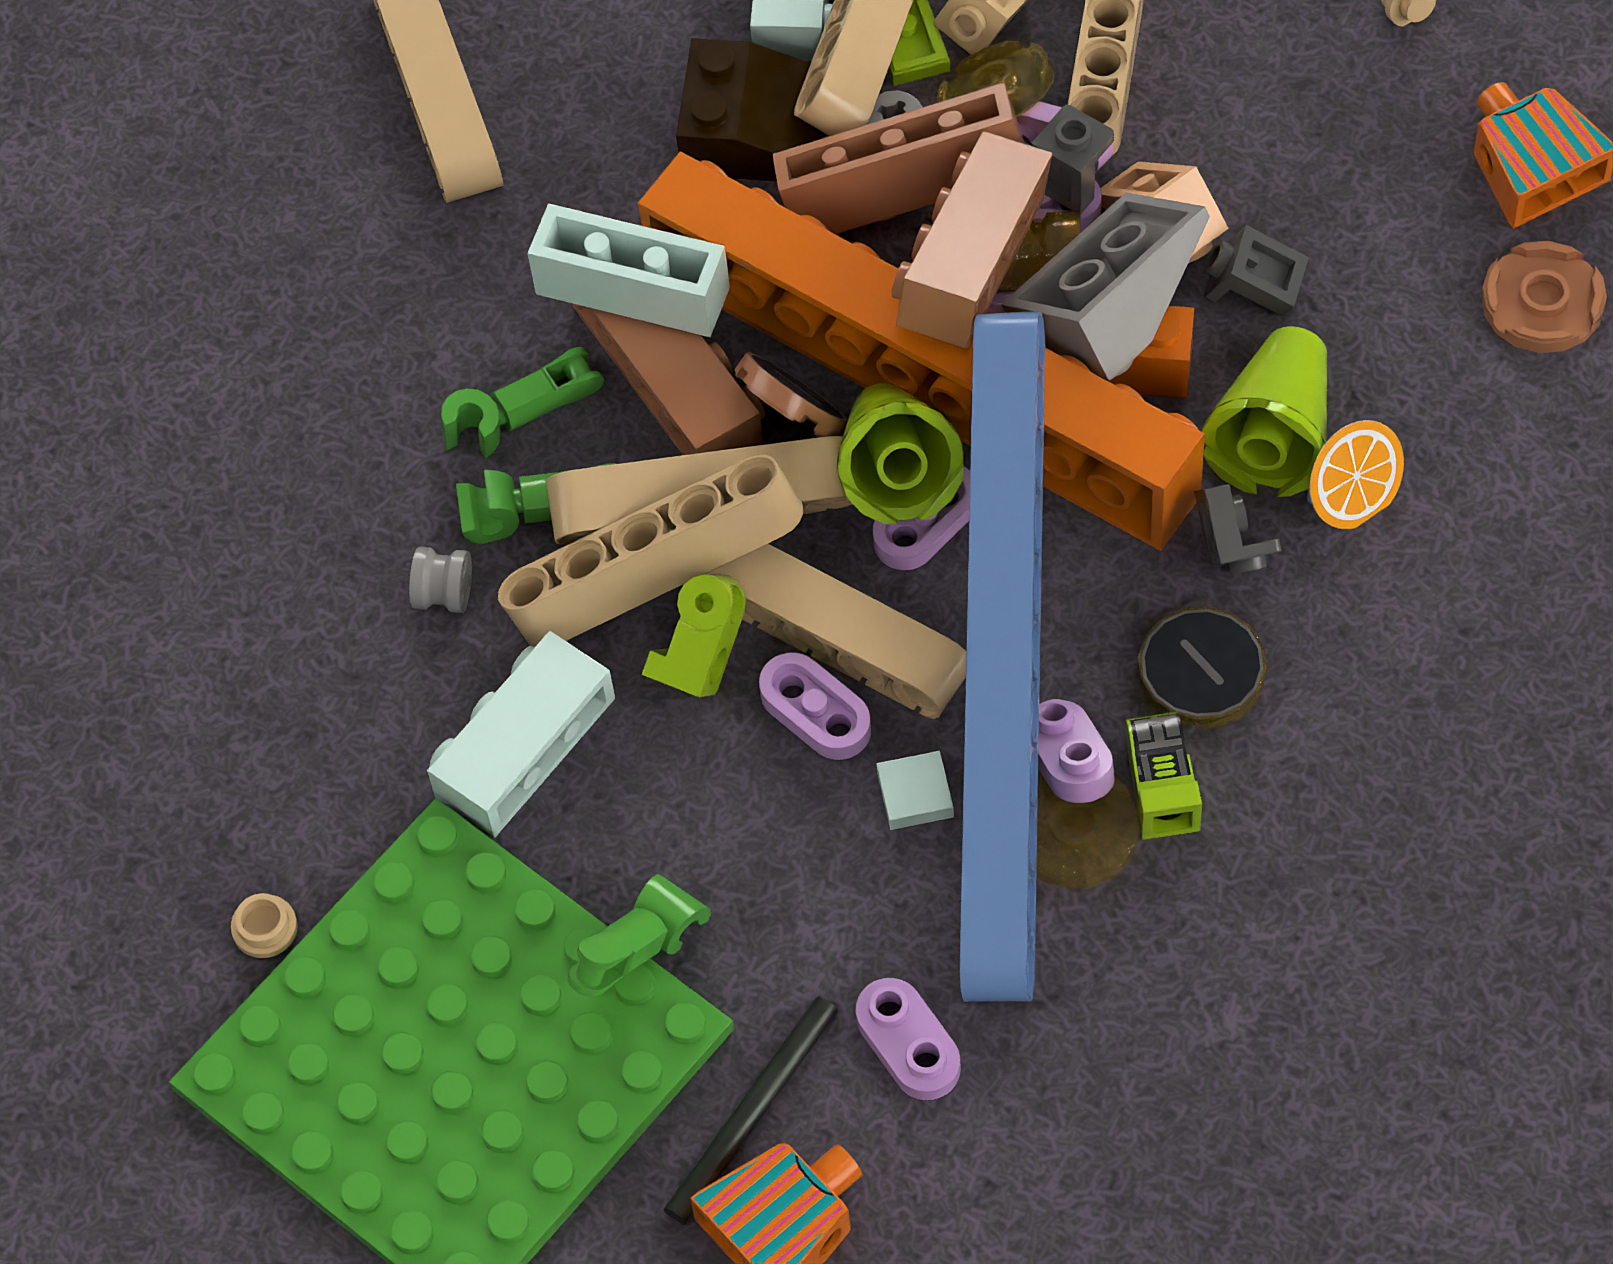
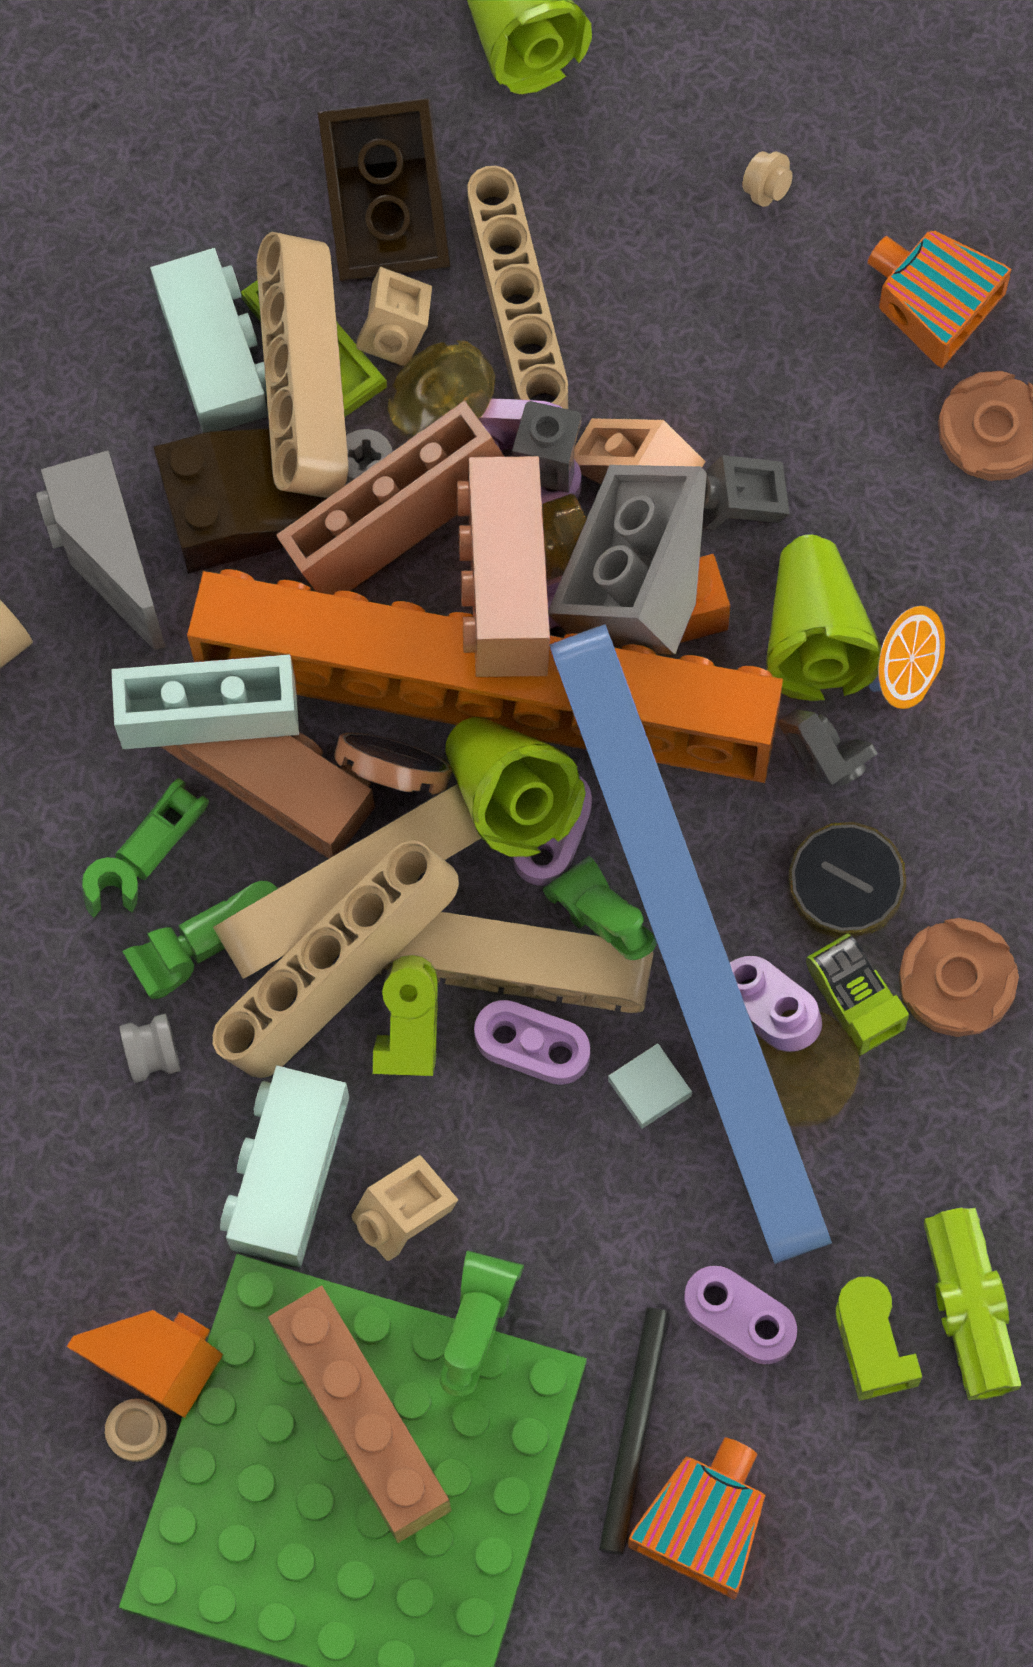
camera: 25 degrees left, 10 degrees up
none -> light grey slope [36,451,165,650]
none -> orange slope [66,1310,223,1418]
none -> nougat brick [268,1285,451,1543]
none -> tan bracket [352,1155,458,1261]
none -> bright green piece [543,856,657,960]
none -> lime leg [836,1276,922,1401]
none -> nougat tile [898,918,1019,1037]
none -> lime piece [923,1207,1021,1400]

